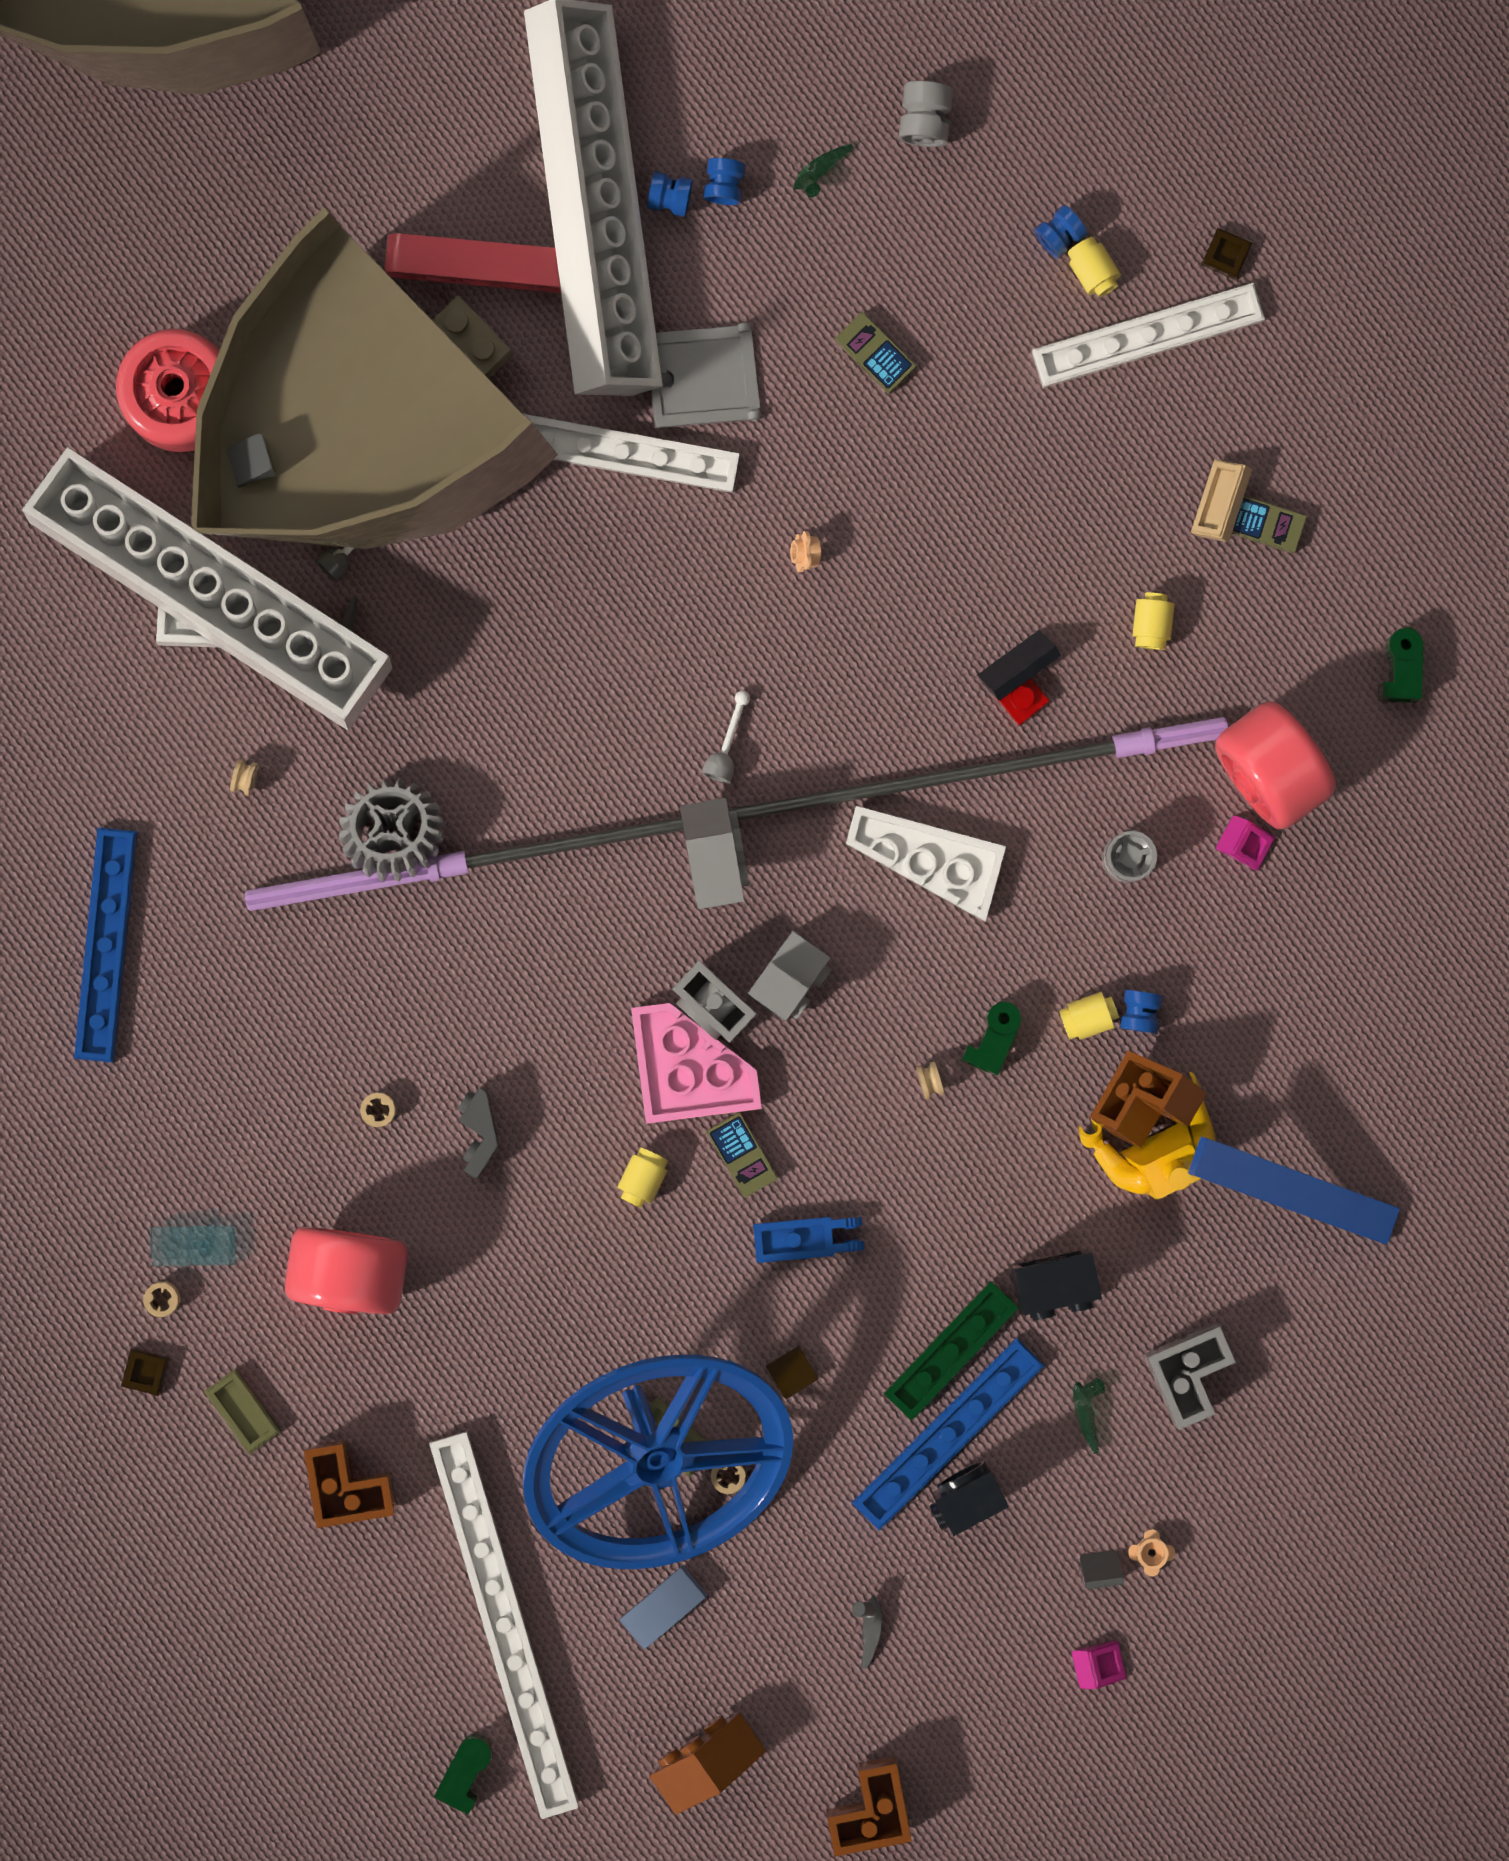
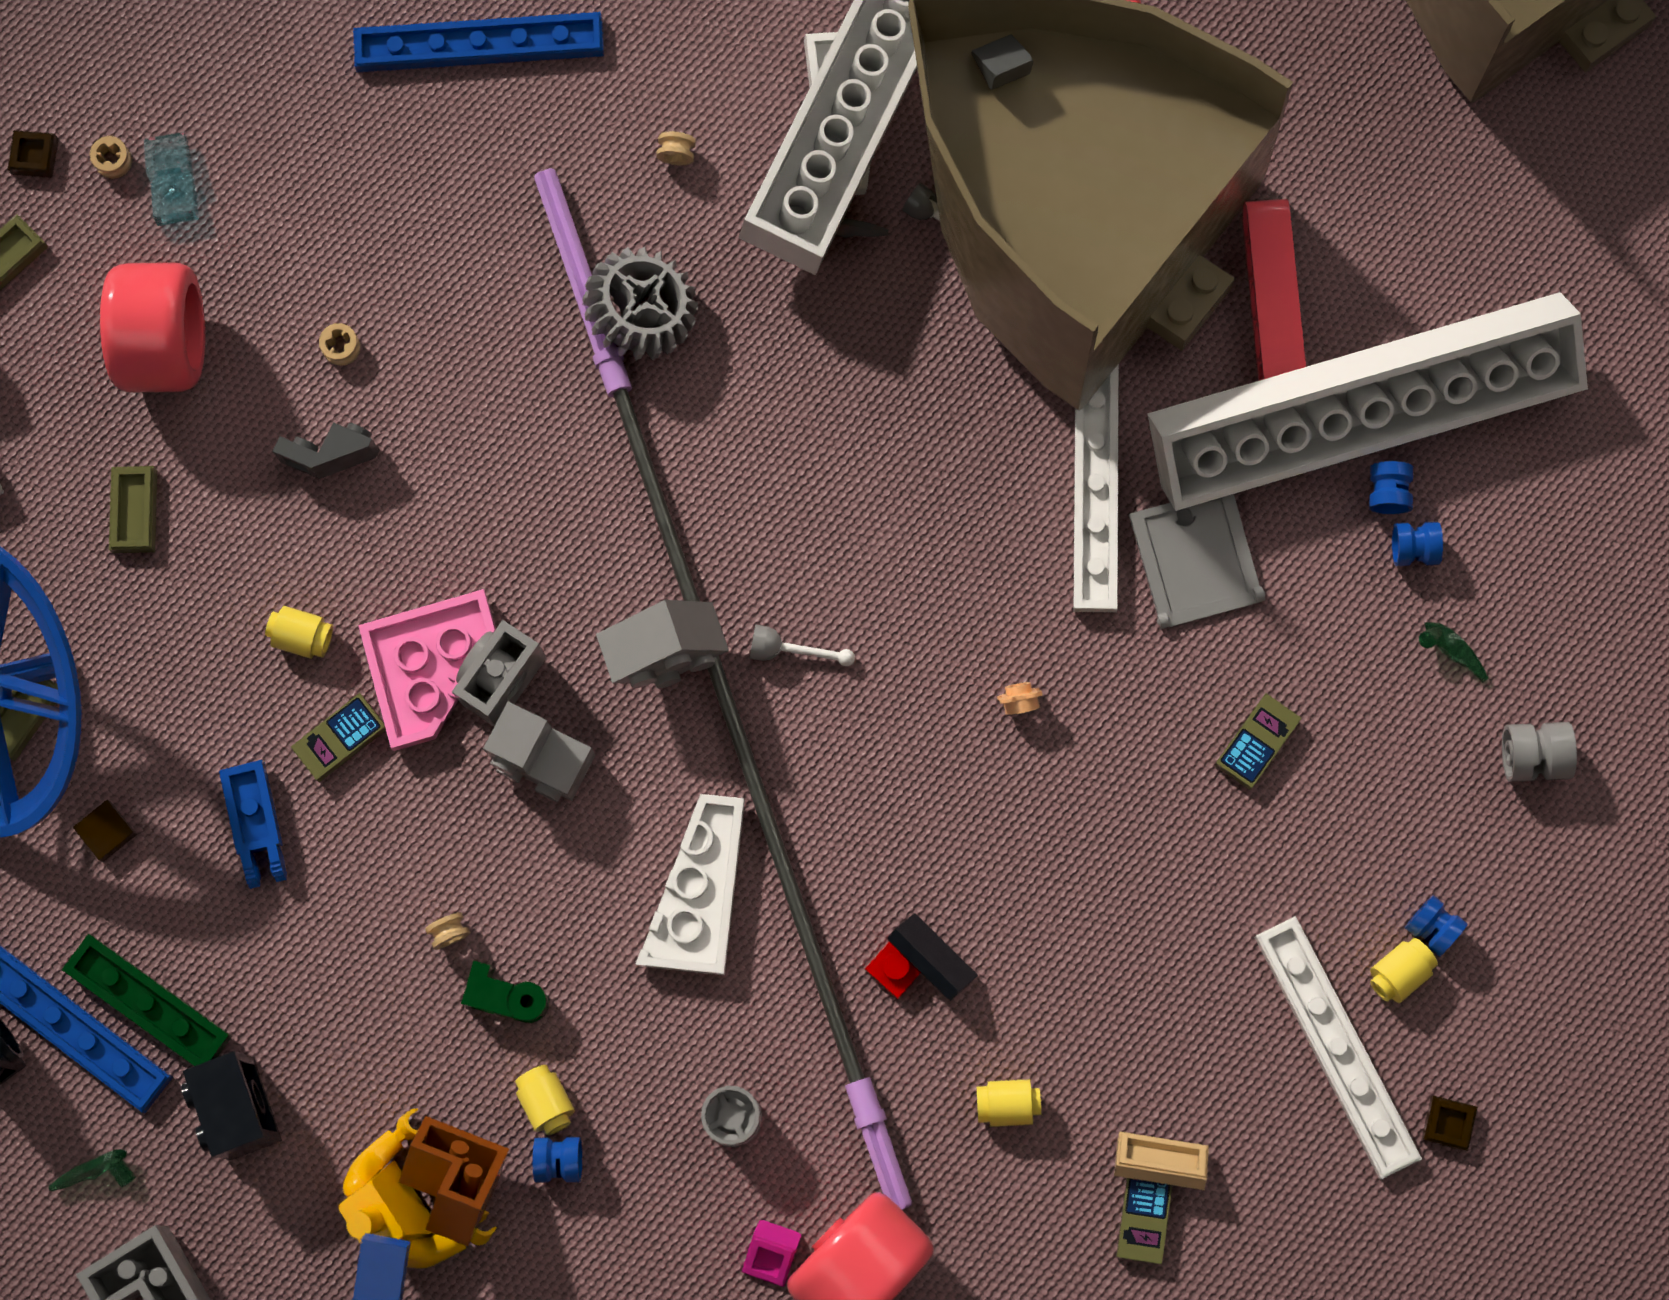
camera: 90 degrees right, 10 degrees down
none -> olive tile [109,466,157,553]

